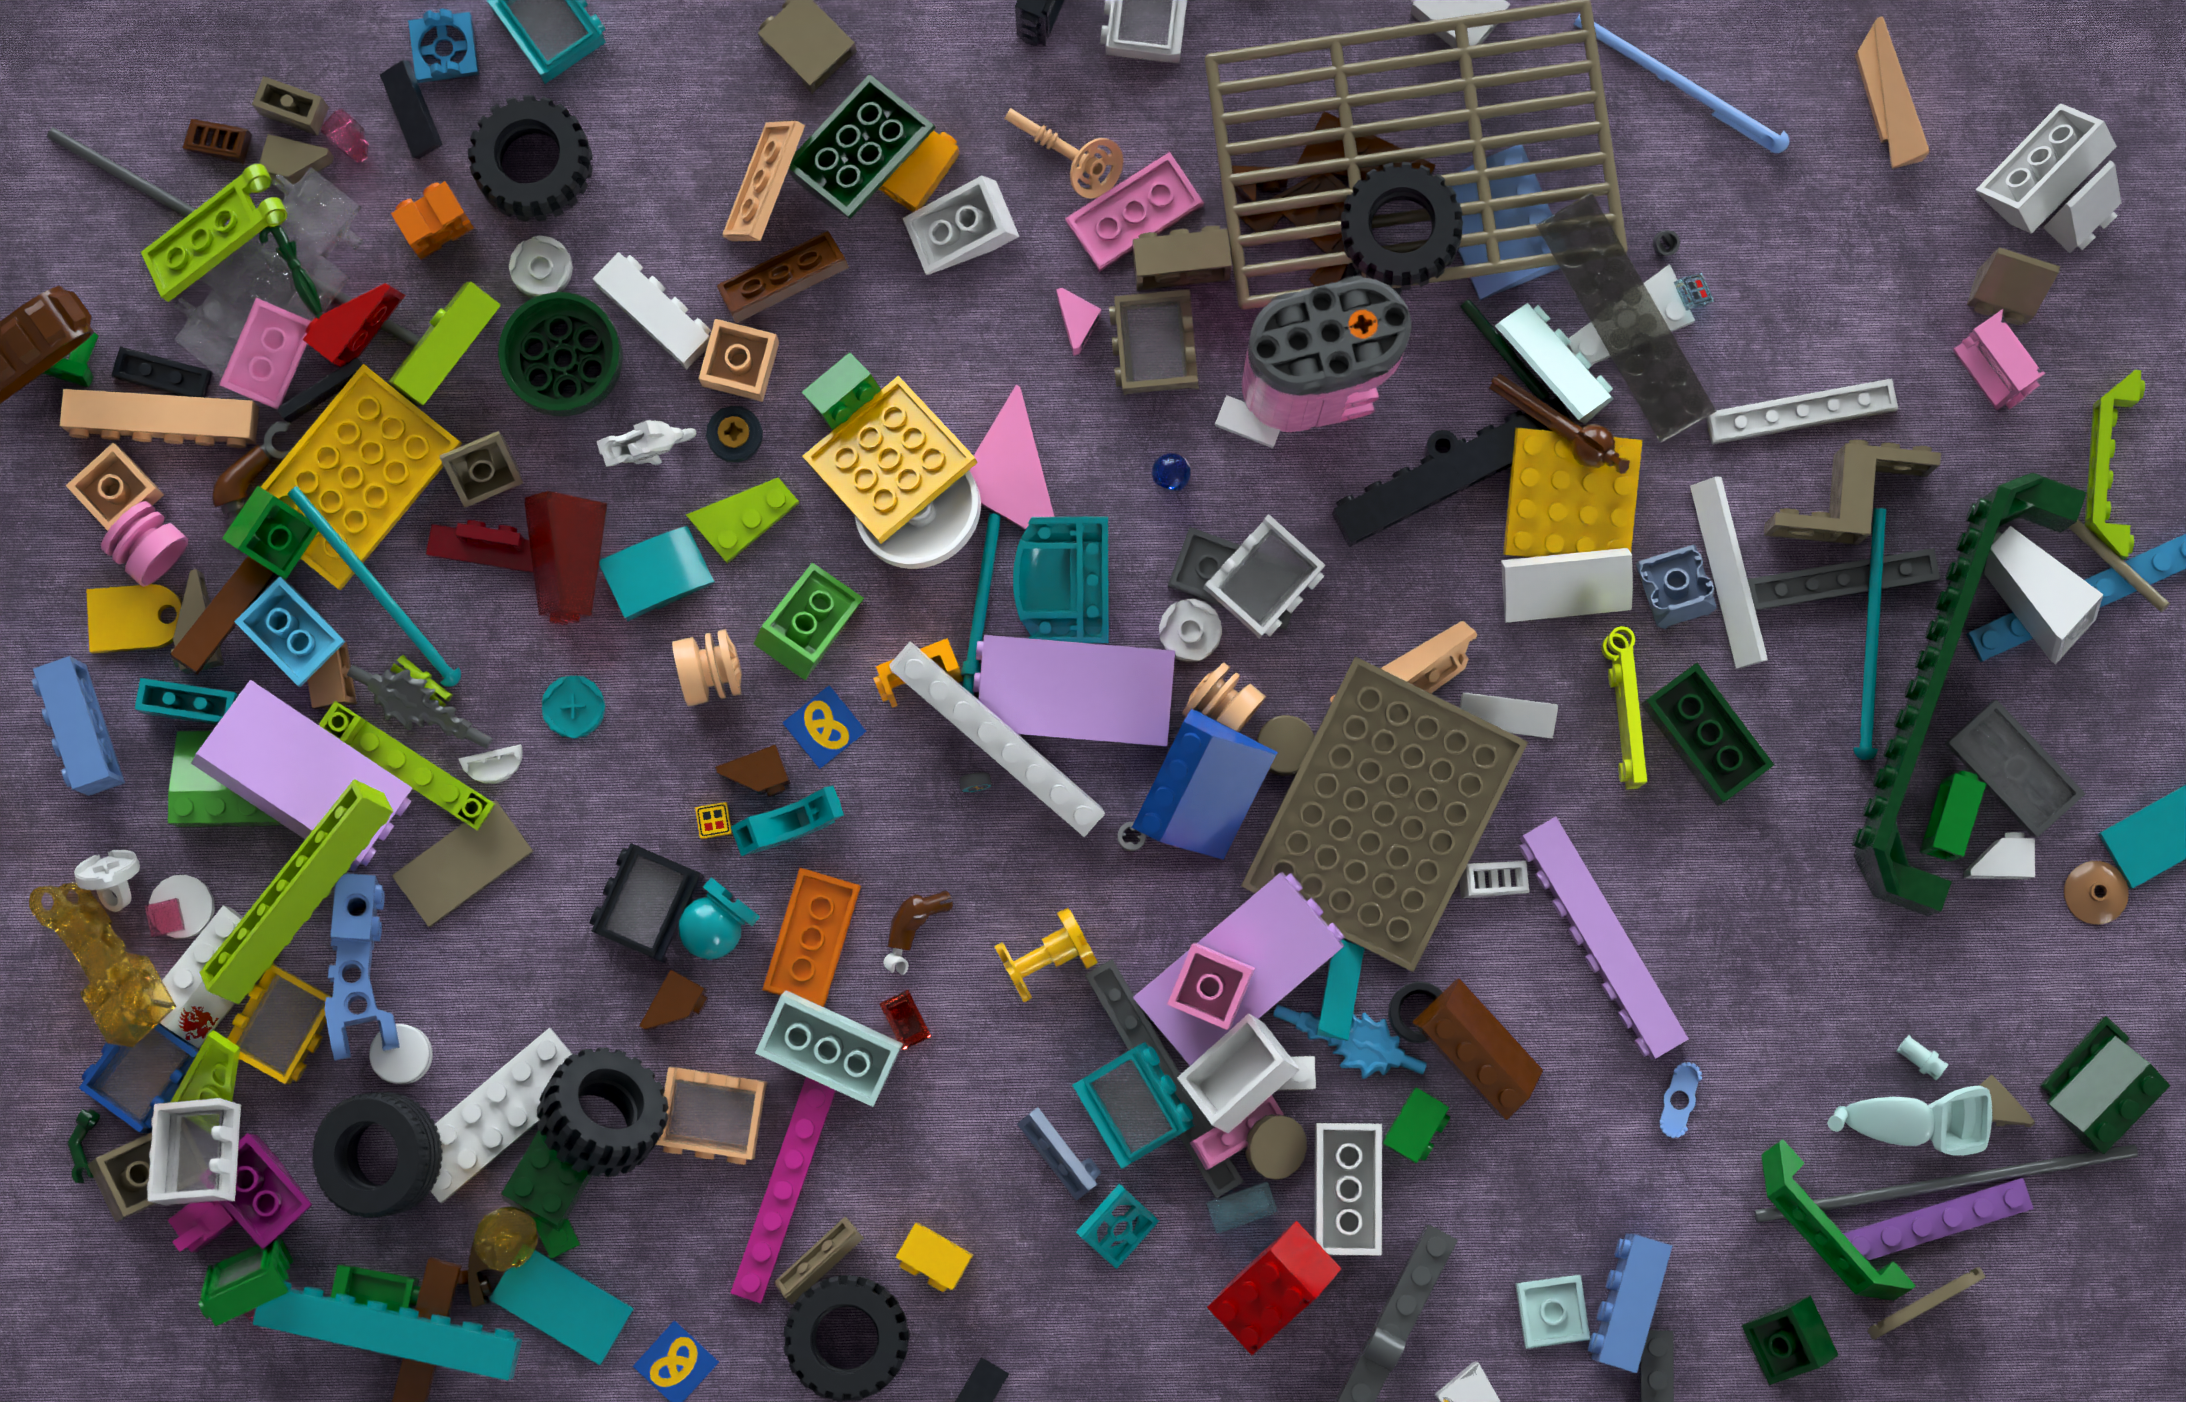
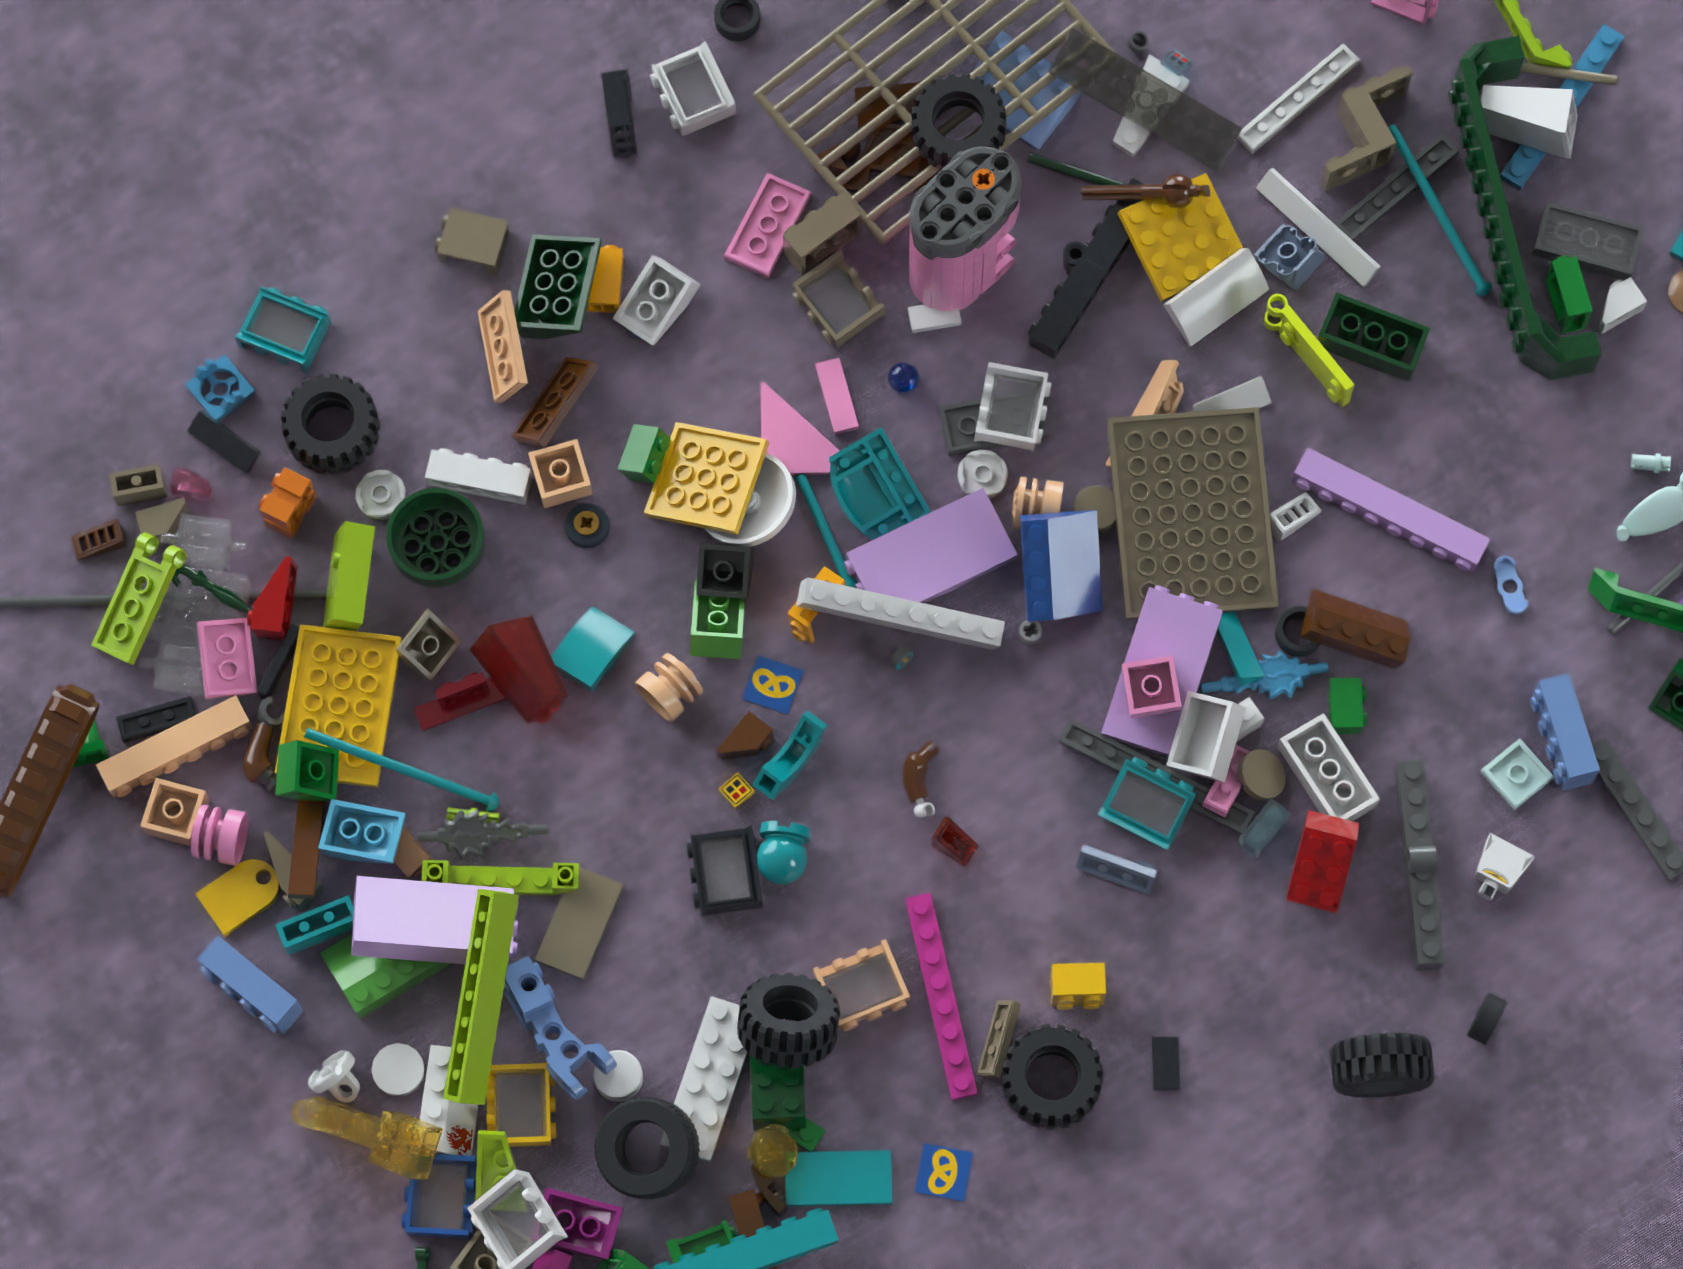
camera: 30 degrees left, 10 degrees down
clear pink tile [145,898,185,938] -> none
white tile [459,744,522,784] -> none
teal tile [542,675,606,739] -> none
white animal [597,420,696,467] -> none
reddish brown slope [639,970,708,1030] -> none
lime wing [686,477,799,564] -> none
light aqua slope [755,990,903,1107] -> none
orange tile [762,868,861,1008] -> none
yellow piece [994,908,1098,1003] -> none
light nougat dish [1004,108,1123,199] -> none
bright pink slope [1056,288,1101,356] -> none
teal piece [1076,1184,1160,1269] -> none
light aqua slope [1495,303,1614,424] -> none
none -> pearl dark grey slope [696,544,754,599]
none -> bright pink tile [815,358,859,435]

